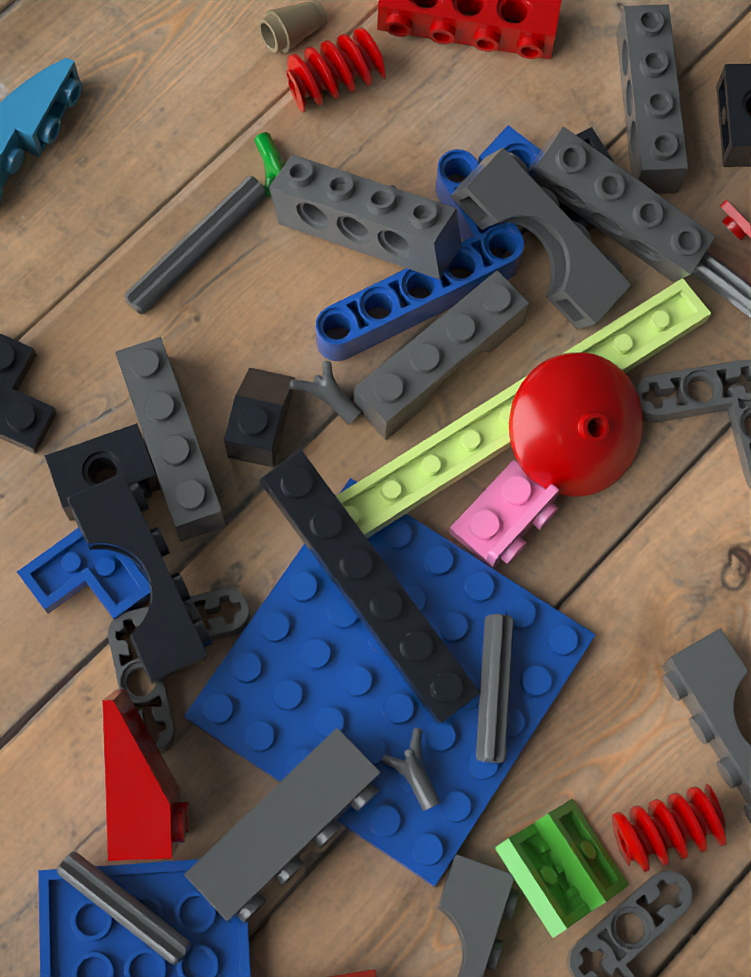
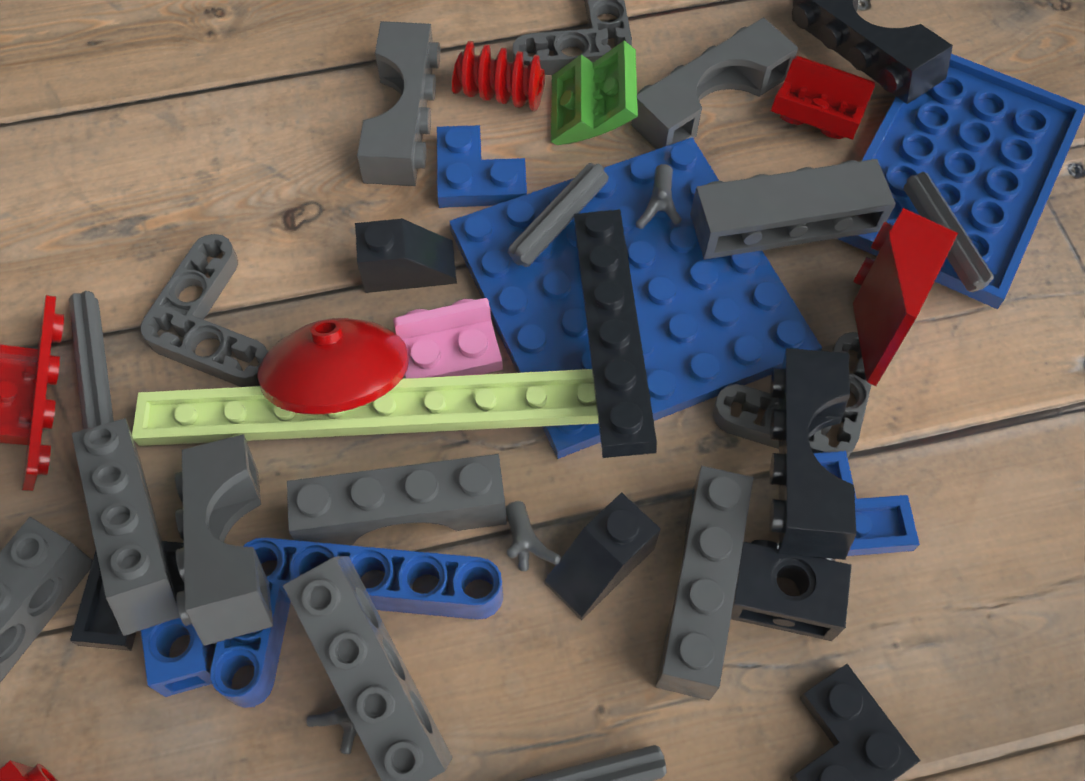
camera: 145 degrees left, 10 degrees down
none -> black slope [355,218,457,293]
none -> blue plate [437,125,527,208]

